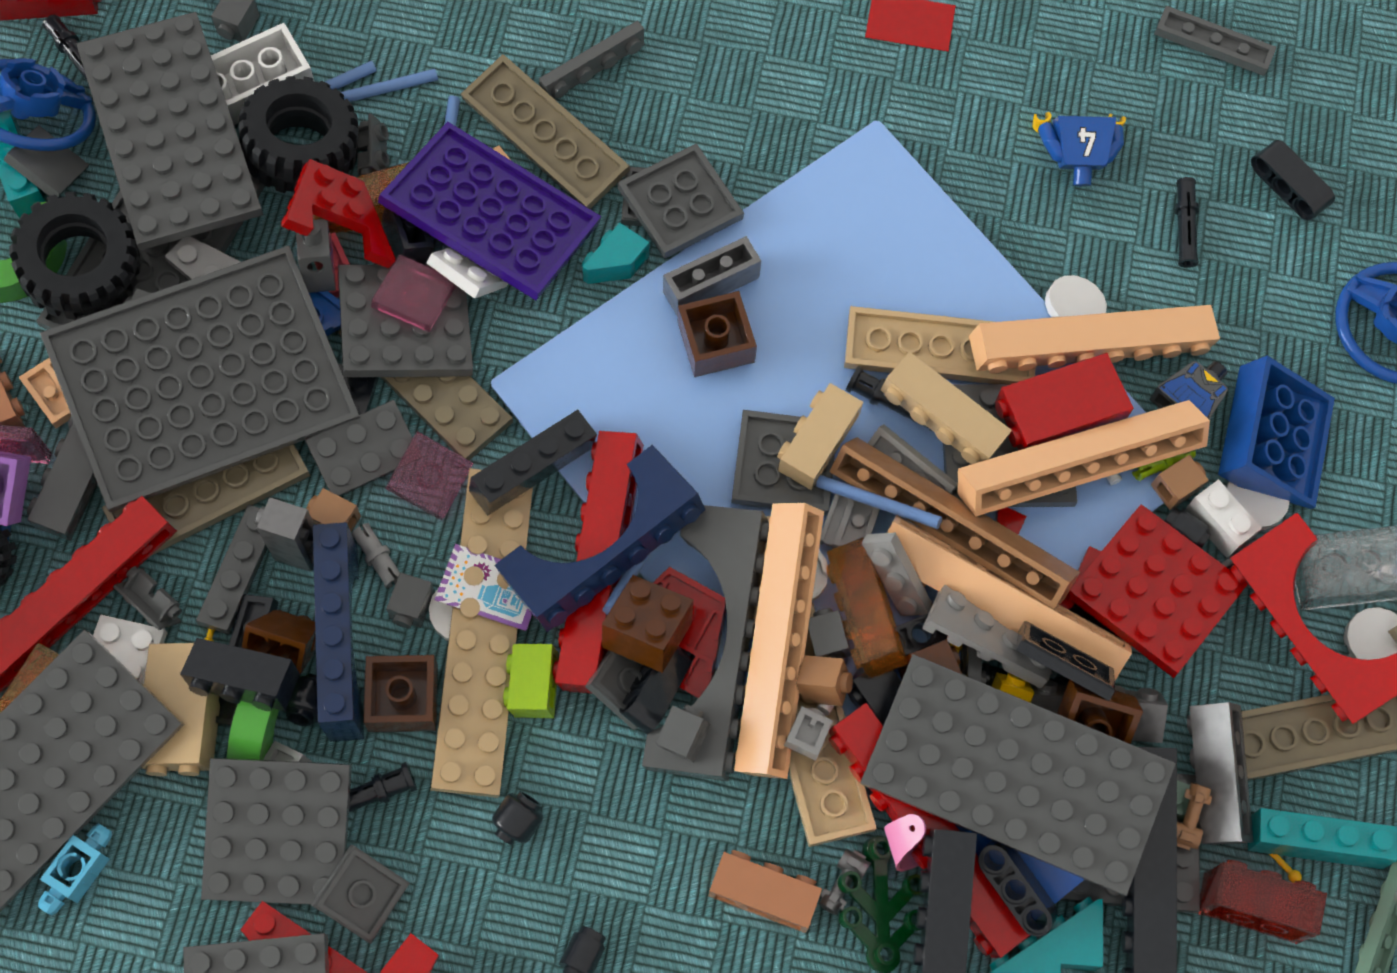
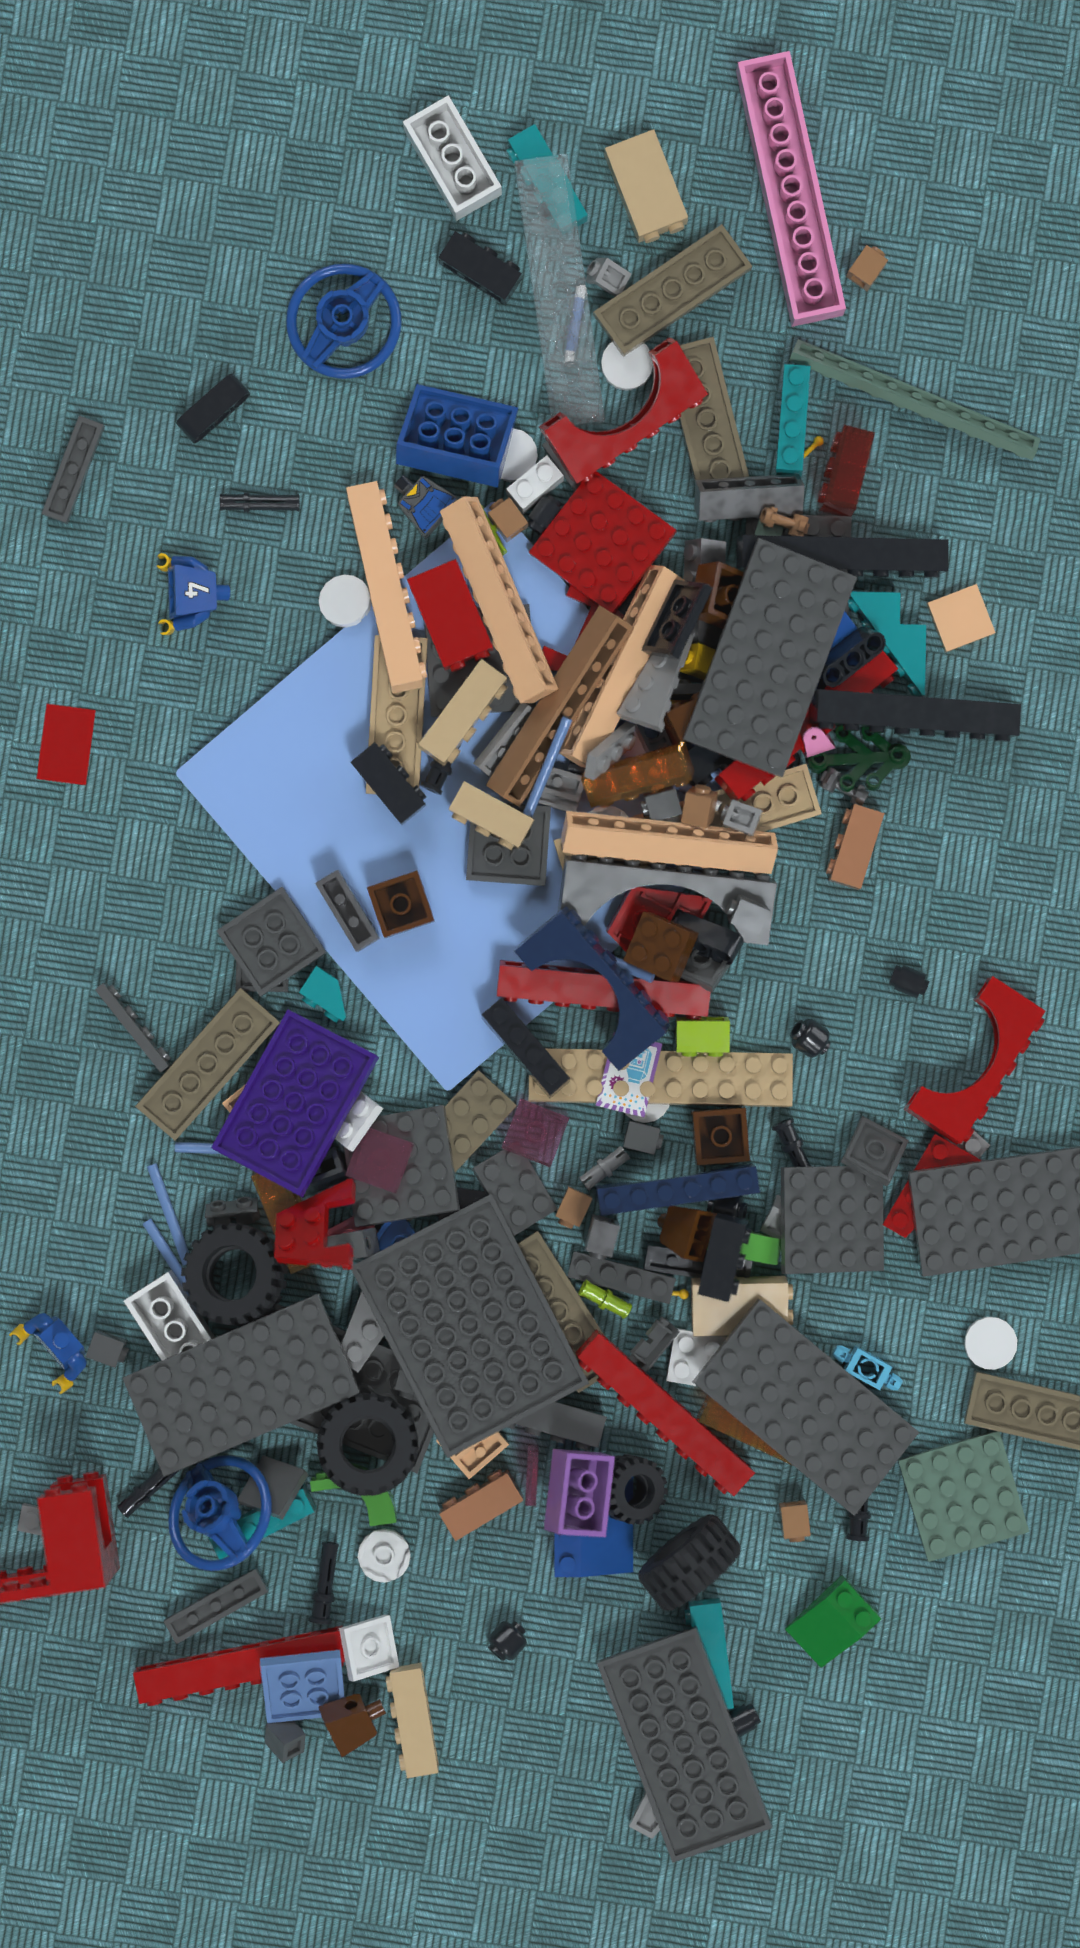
camera: 85 degrees left, 20 degrees up
none -> black brick [350,742,427,825]
none -> lime pin [578,1280,632,1319]

